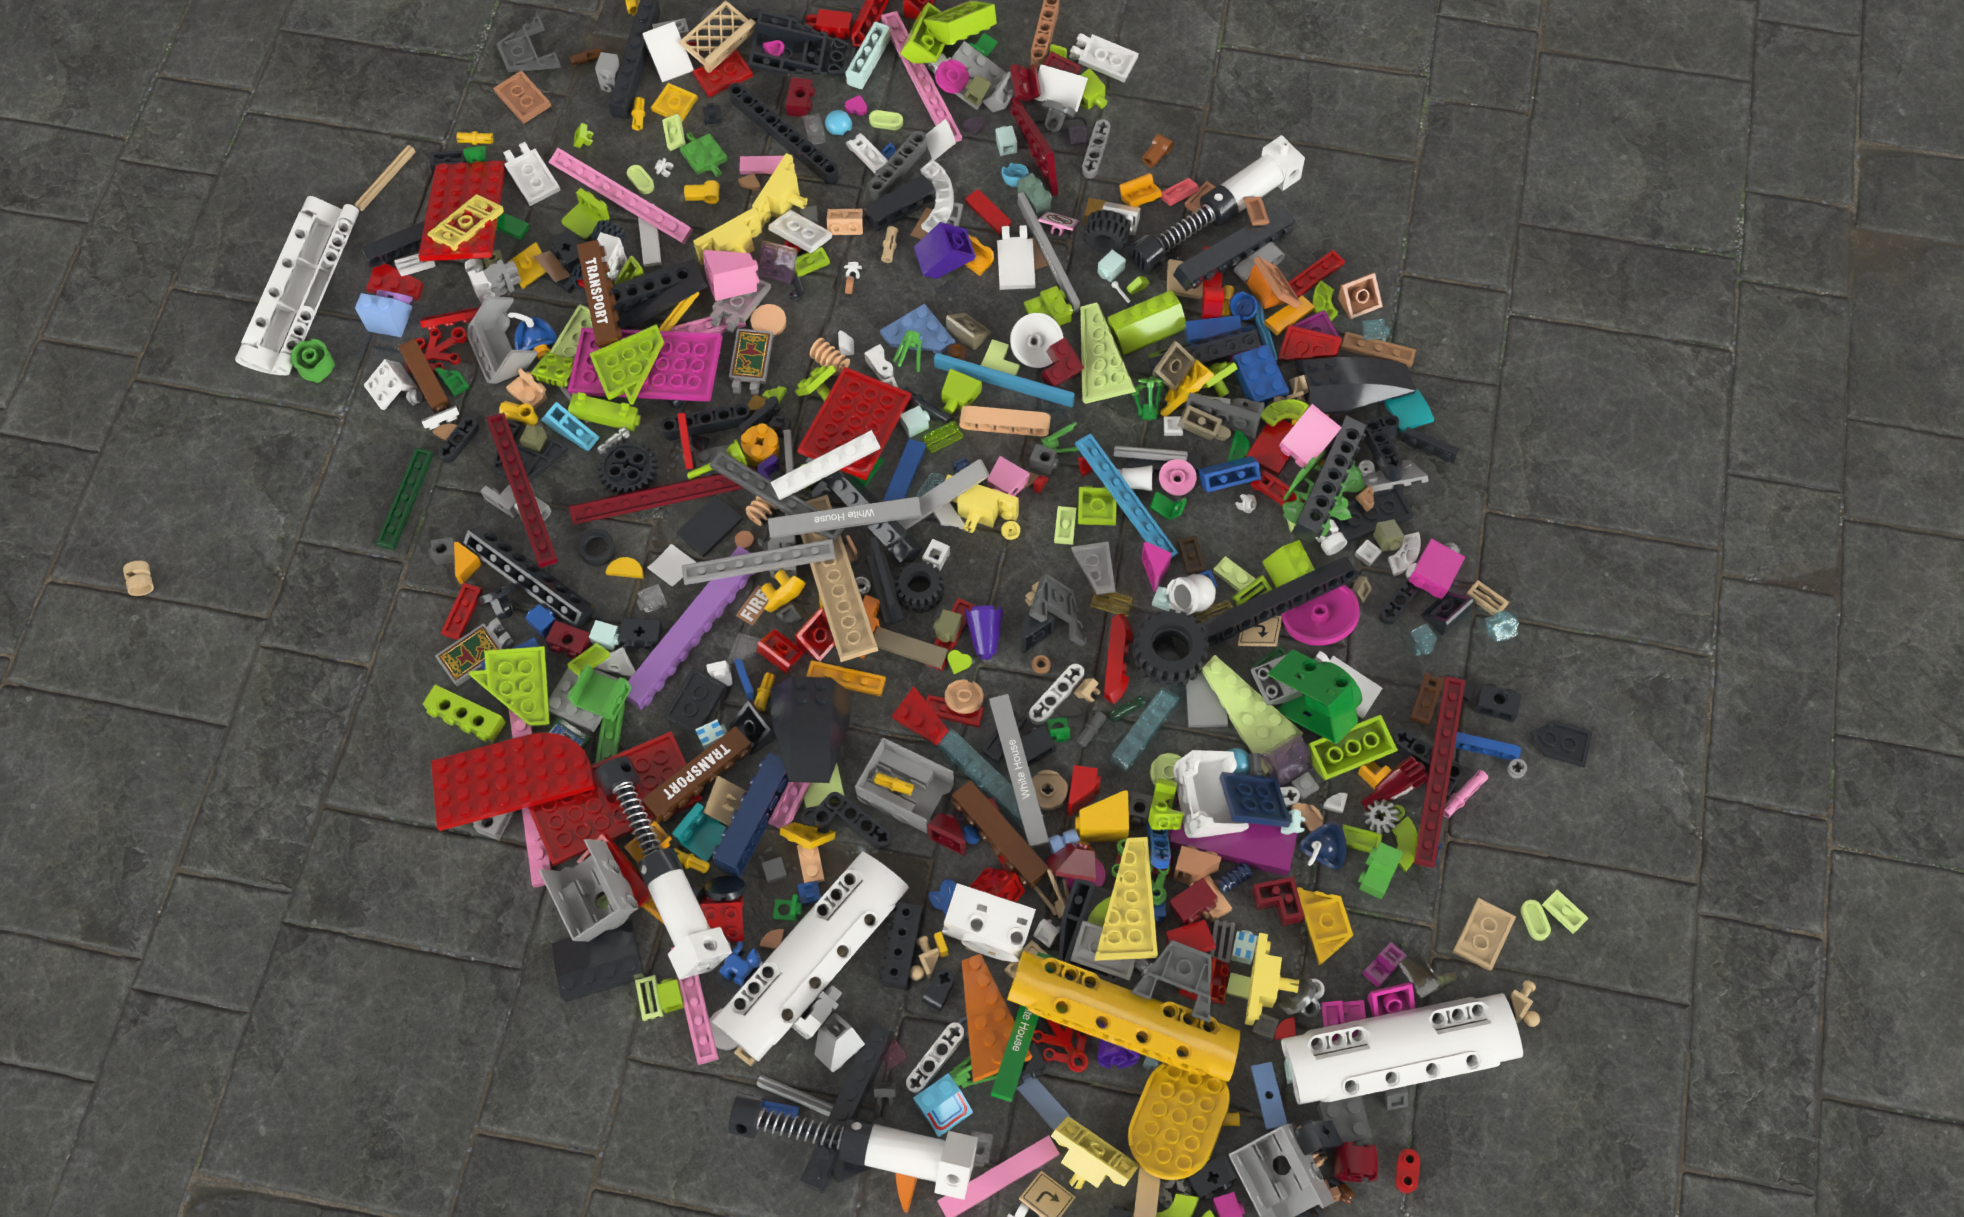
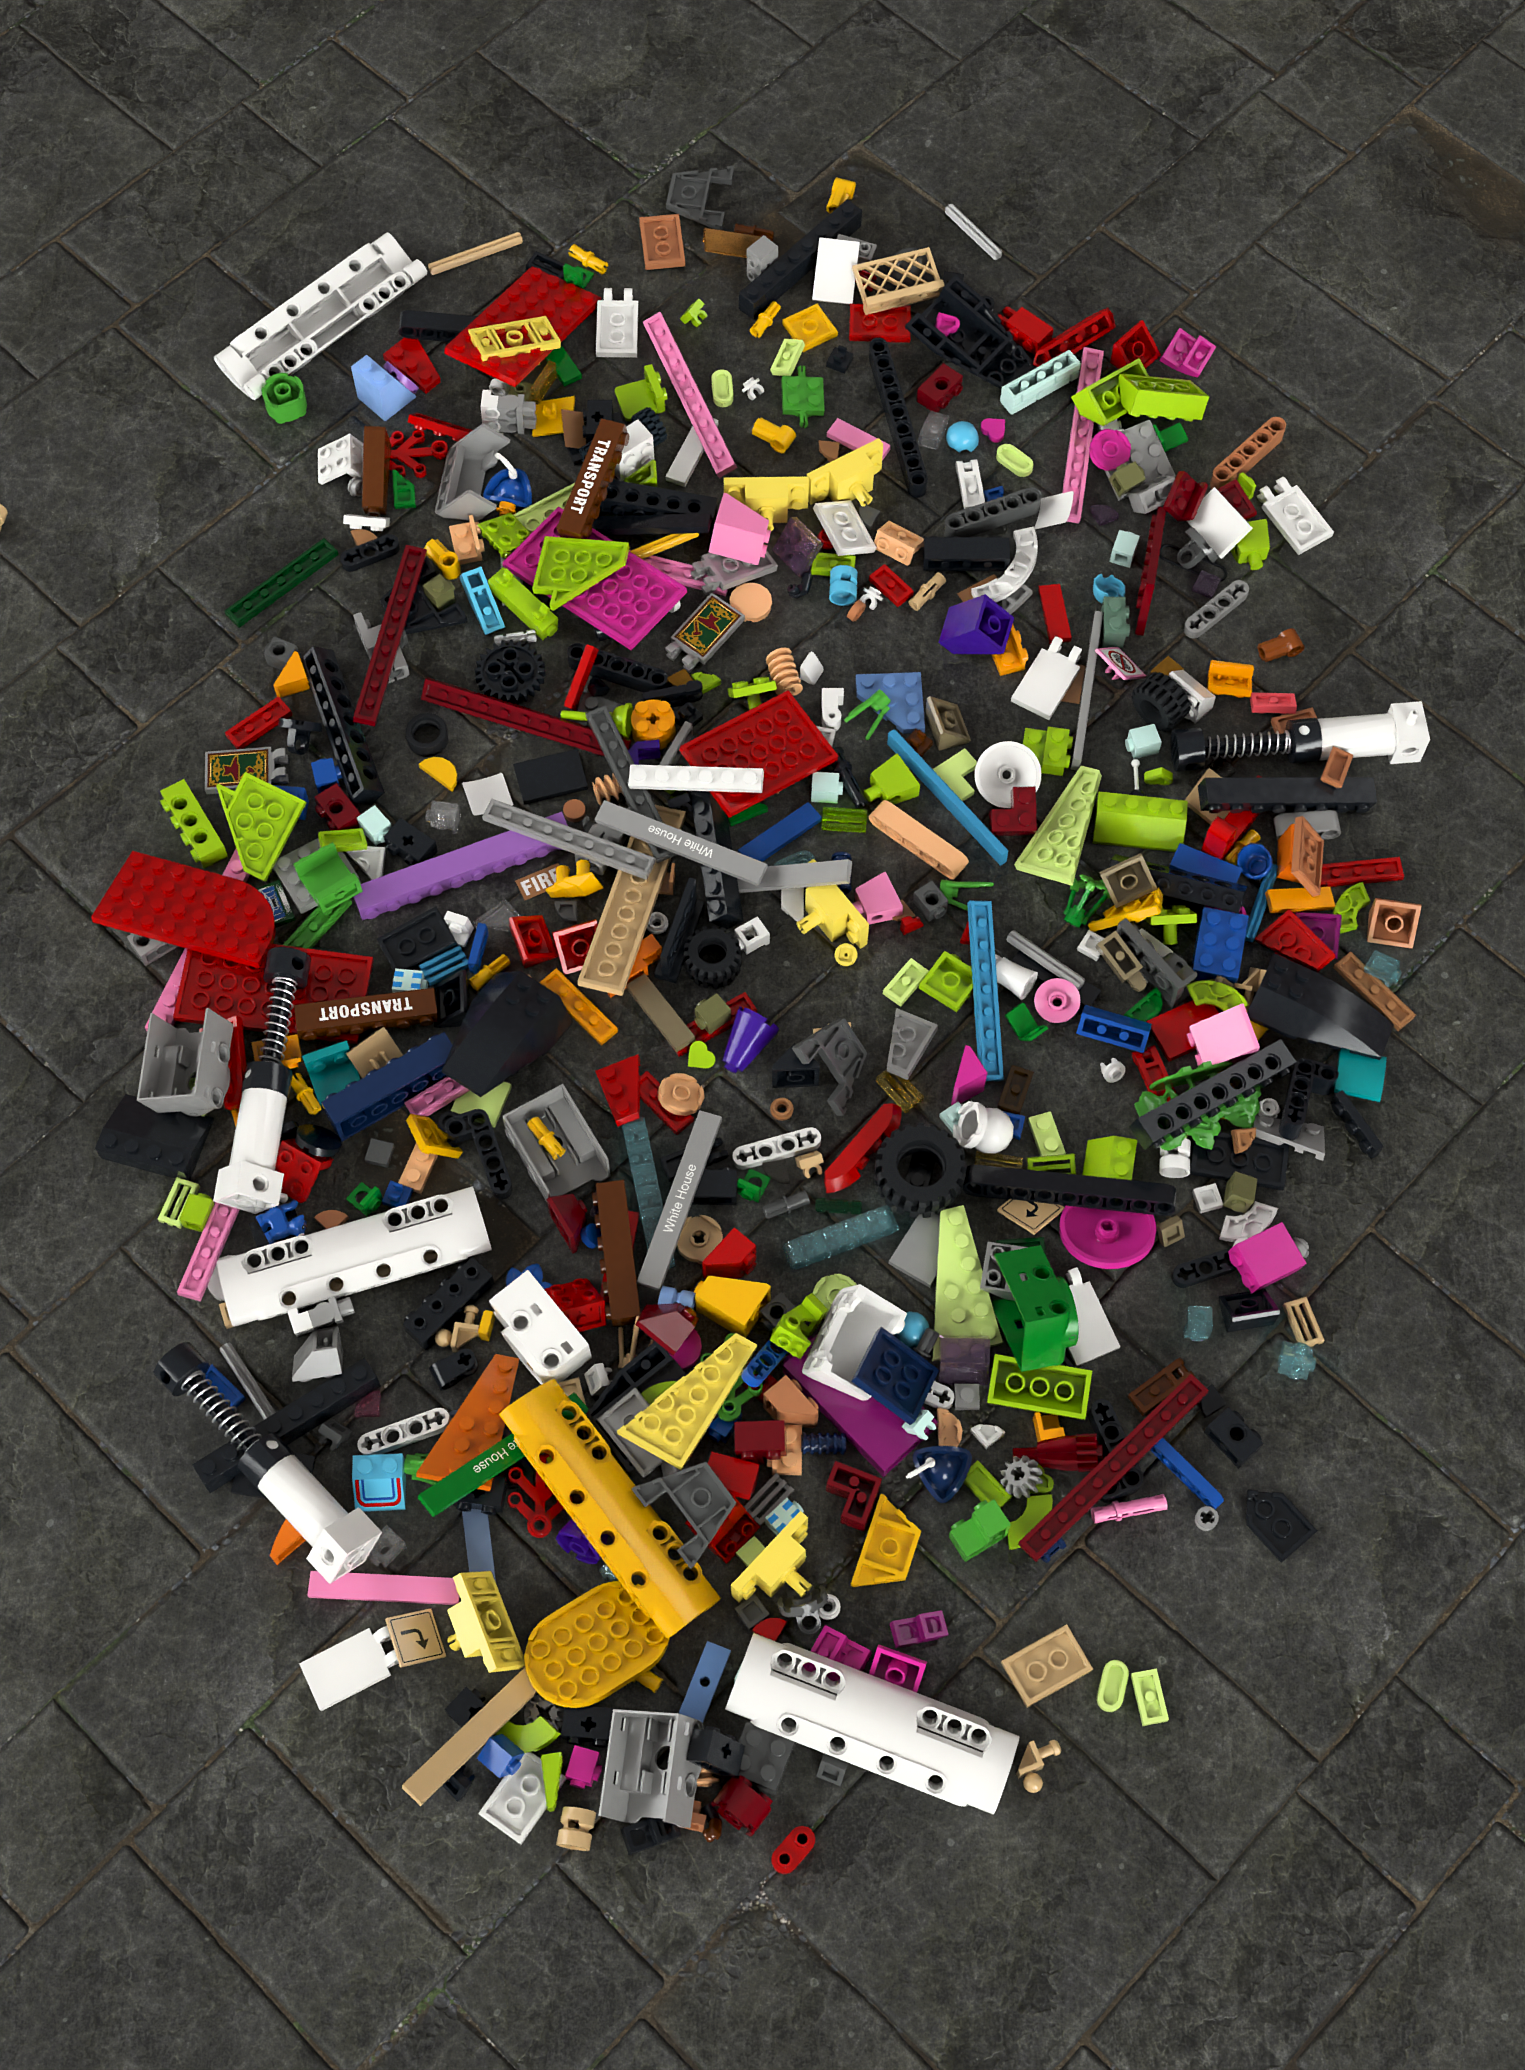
camera: 30 degrees right, 0 degrees up
white tile [394,253,435,276] -> none
clear smoke bracket [1398,954,1459,998] -> none
none -> dark azure tile [419,945,469,986]
none -> clear yellow tile [531,361,557,405]
none -> clear orange piece [702,228,761,258]
none -> medium azure wheel [829,565,857,606]
none -> red plate [869,564,914,607]

